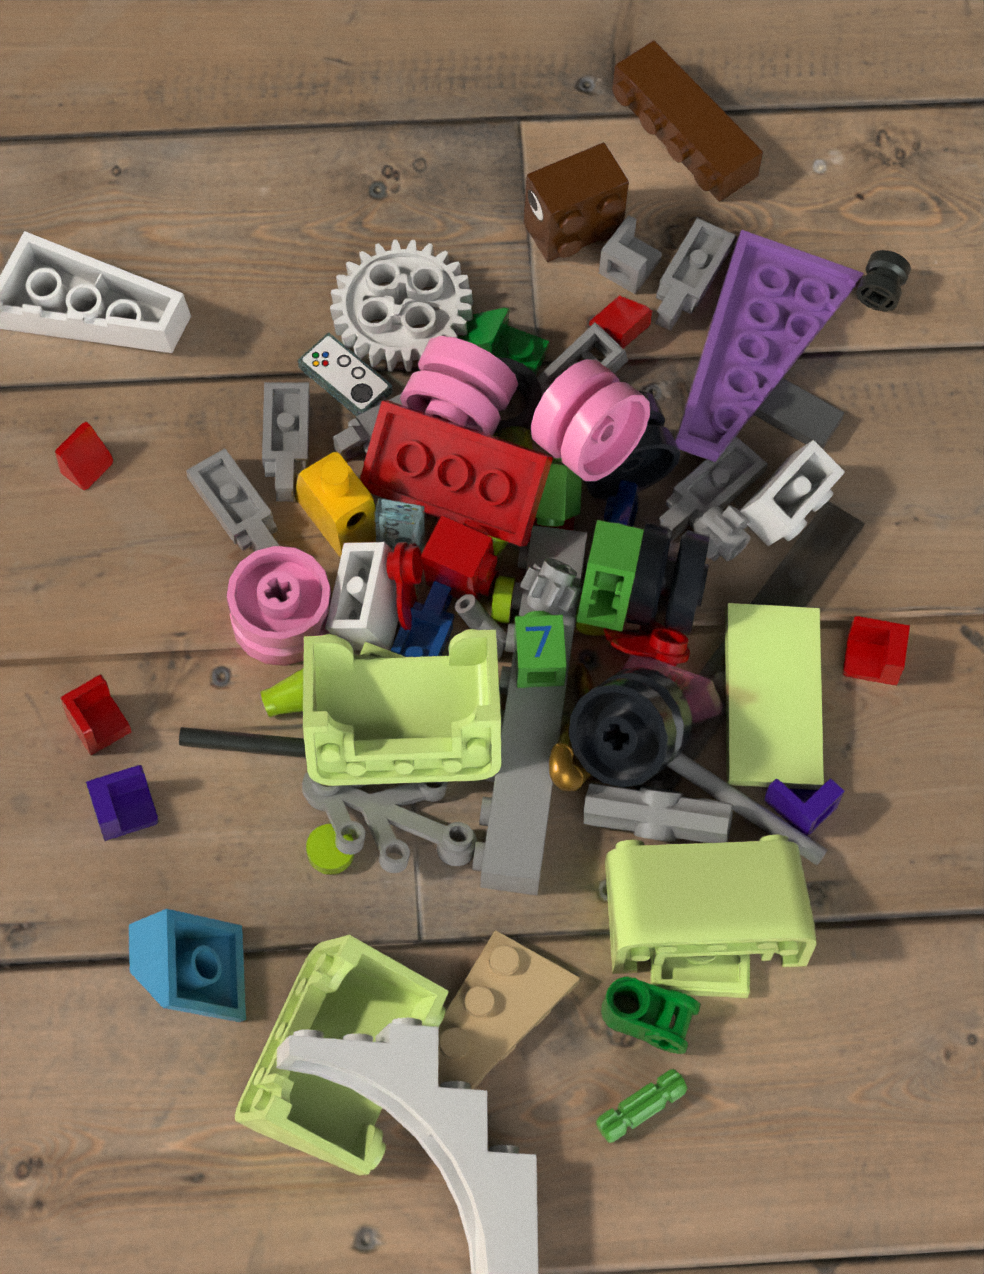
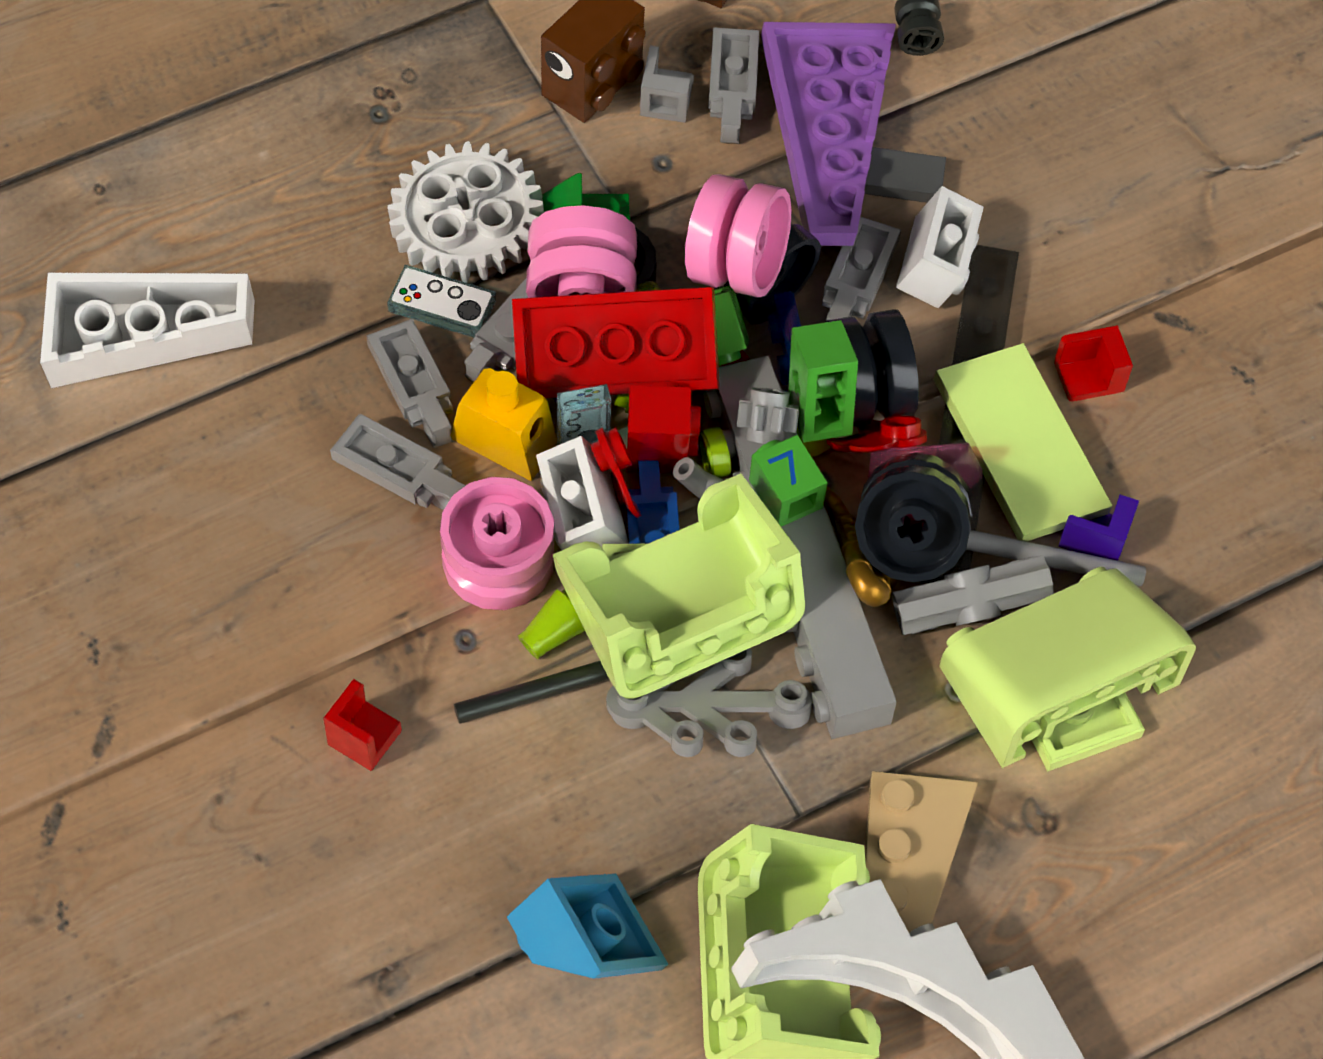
camera: 25 degrees left, 5 degrees down
red slope [55,421,114,490] -> none
dark purple panel [86,765,159,841] -> none
lime tile [306,824,355,875] -> none
light grey slope [537,323,628,395] -> none
red slope [589,295,652,349] -> none
bright green axle [596,1069,688,1143] -> none
green piece [601,976,701,1054] -> none
light grey gear [694,505,751,561] -> none

